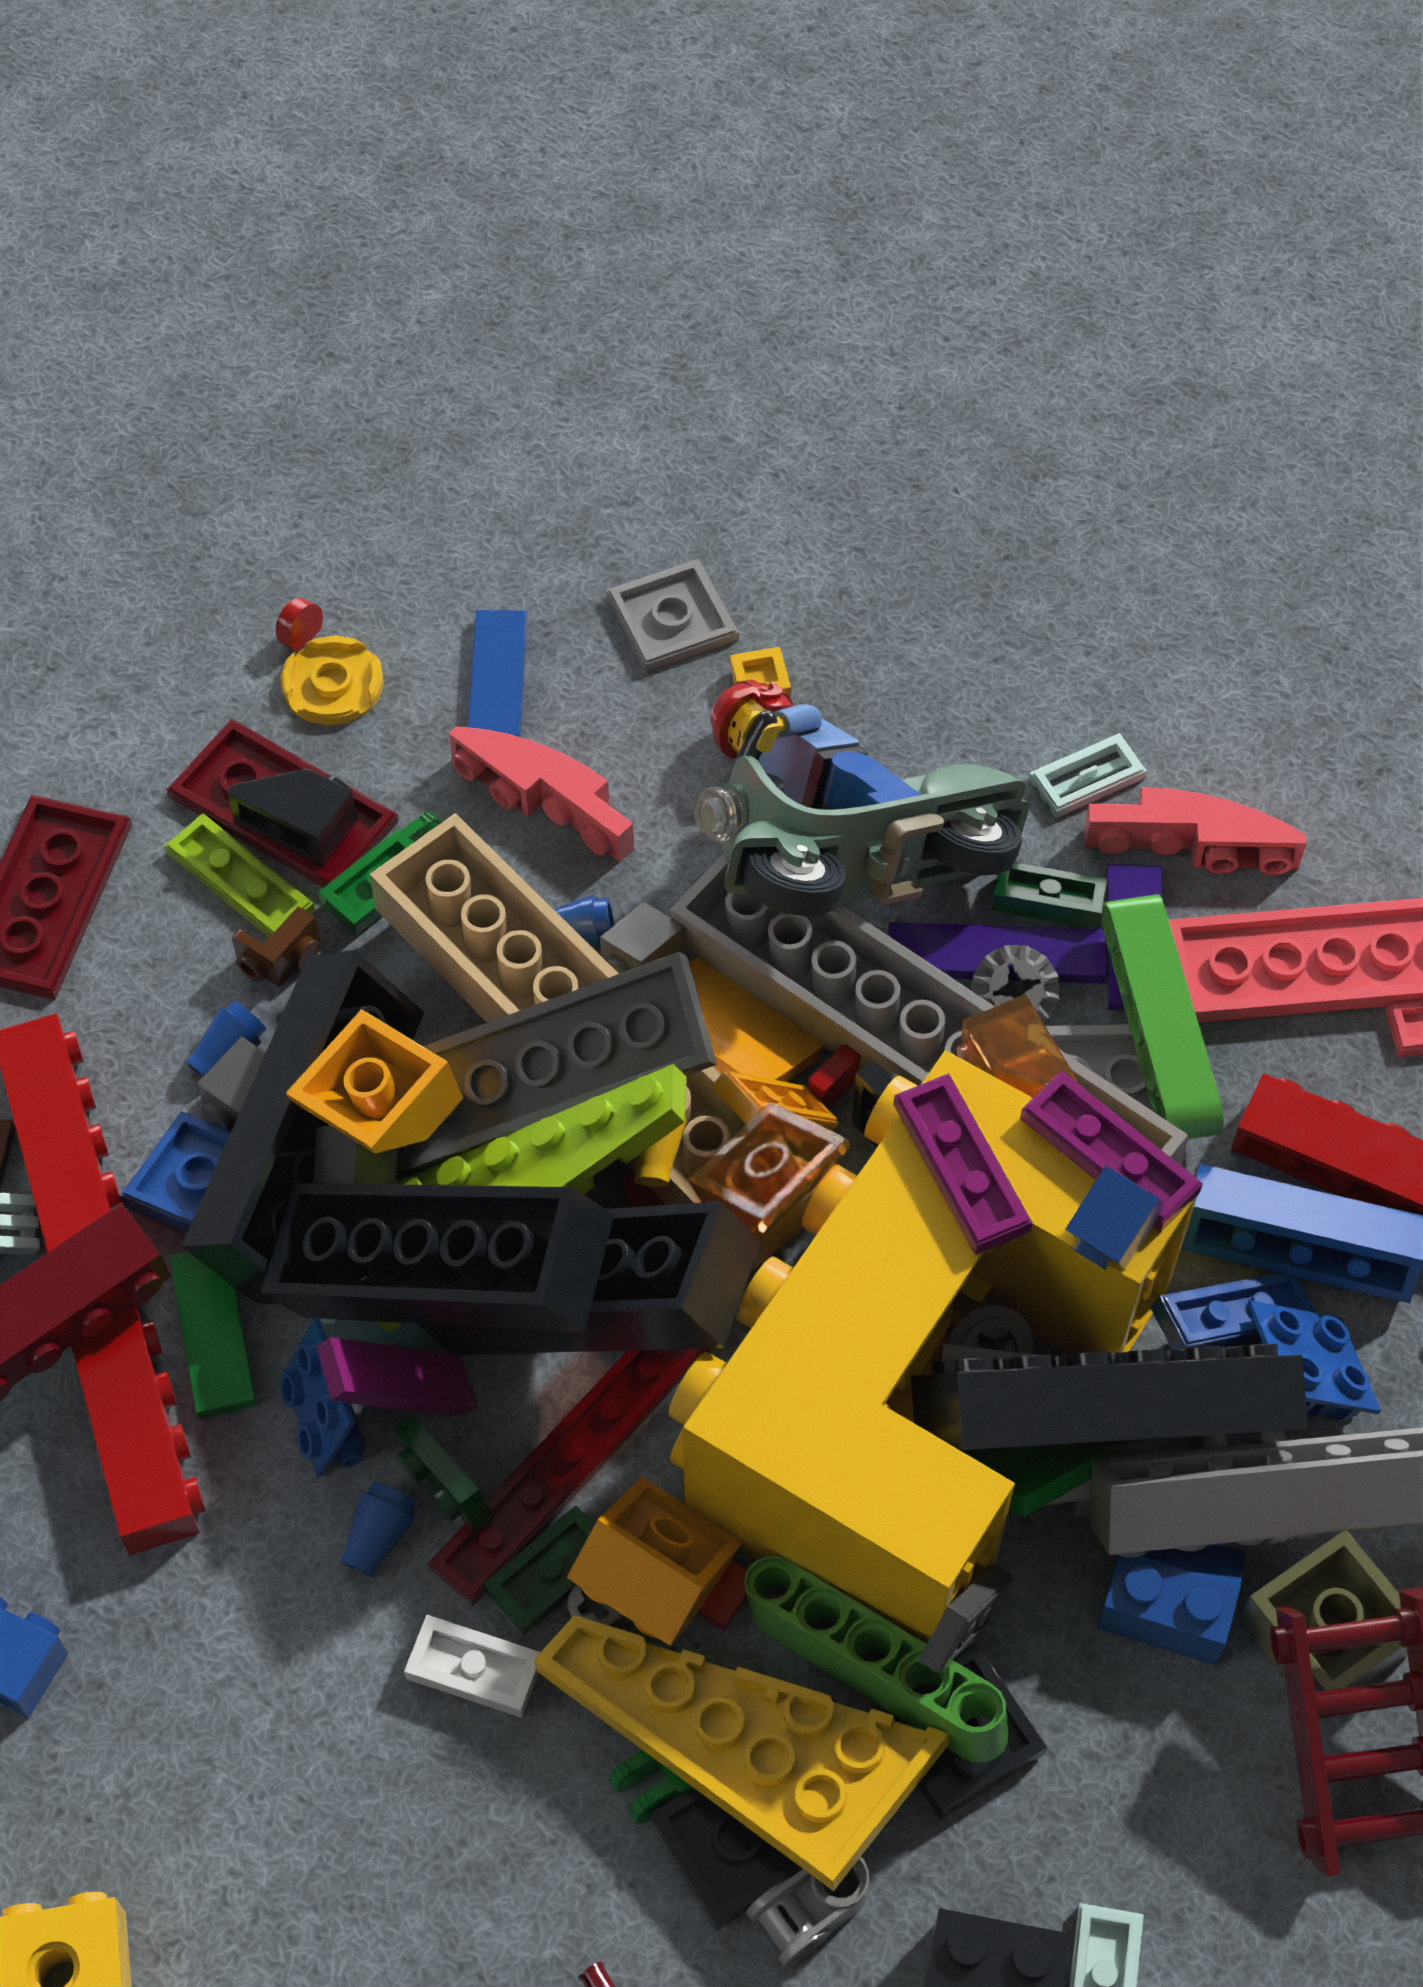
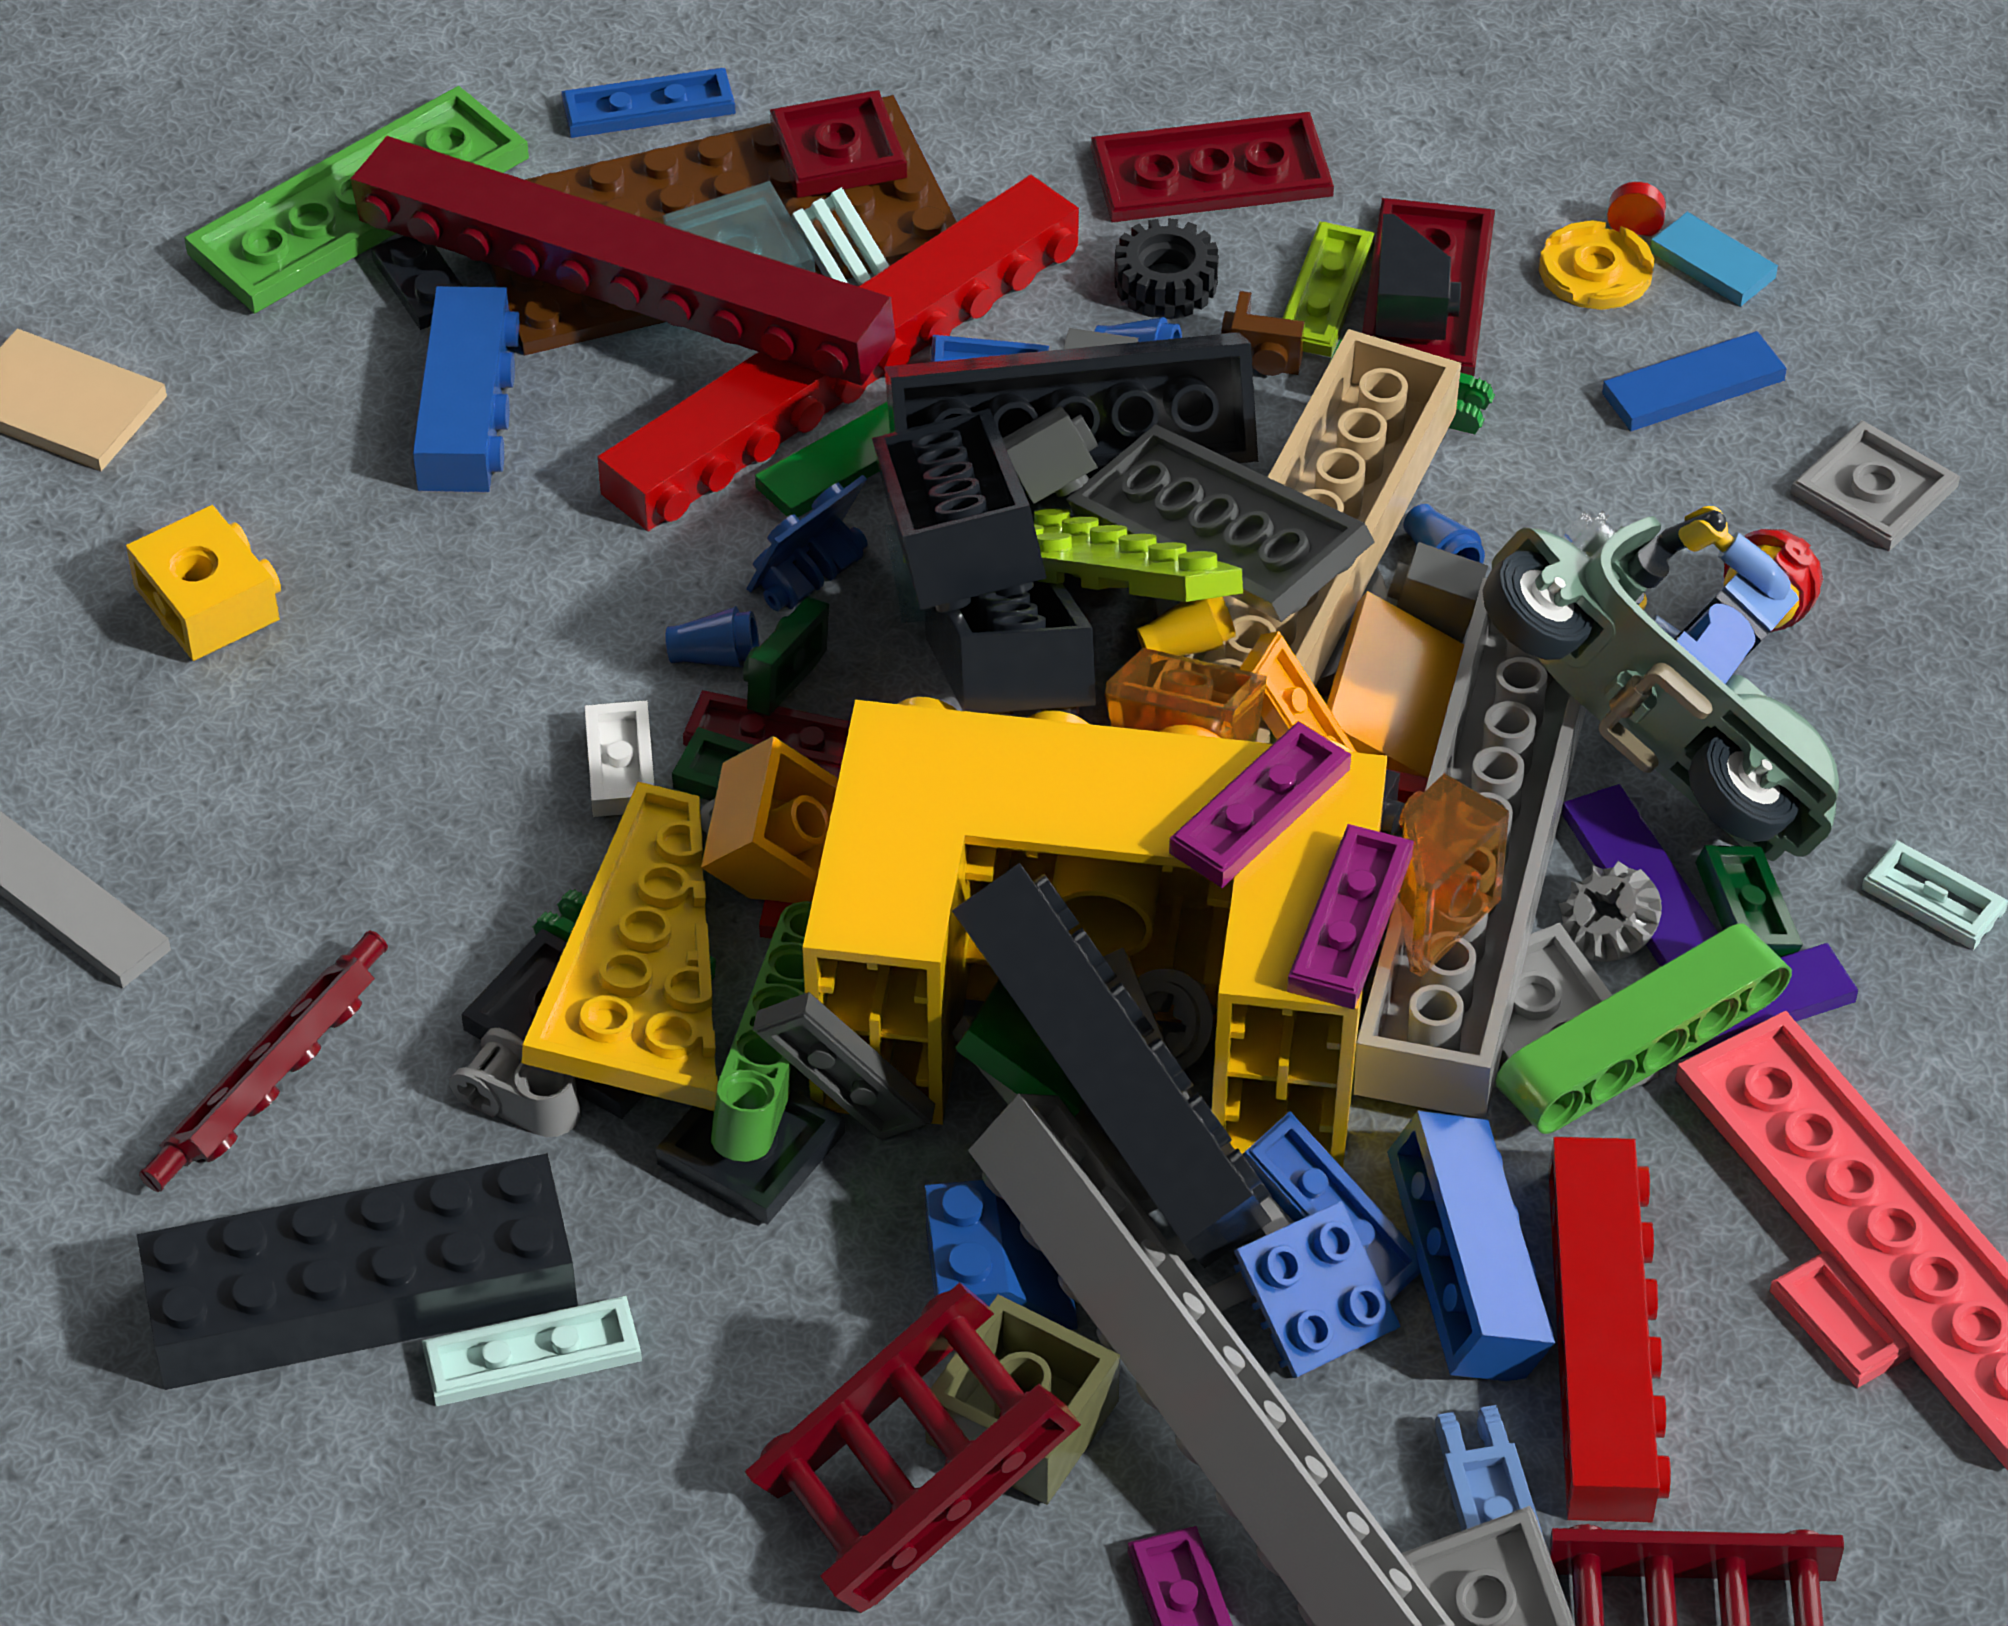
camera: 65 degrees right, 10 degrees down
light orange slope [286,1009,463,1154] -> none
magenta tile [317,1337,476,1416] -> none
coral slope [449,726,634,862] -> none
yellow plate [730,647,791,699] -> none
blue brick [1065,1165,1165,1270] -> none
coral slope [1084,787,1306,875] -> none
none -> black tyre [1114,218,1219,319]
none -> dark azure tile [1650,211,1778,307]

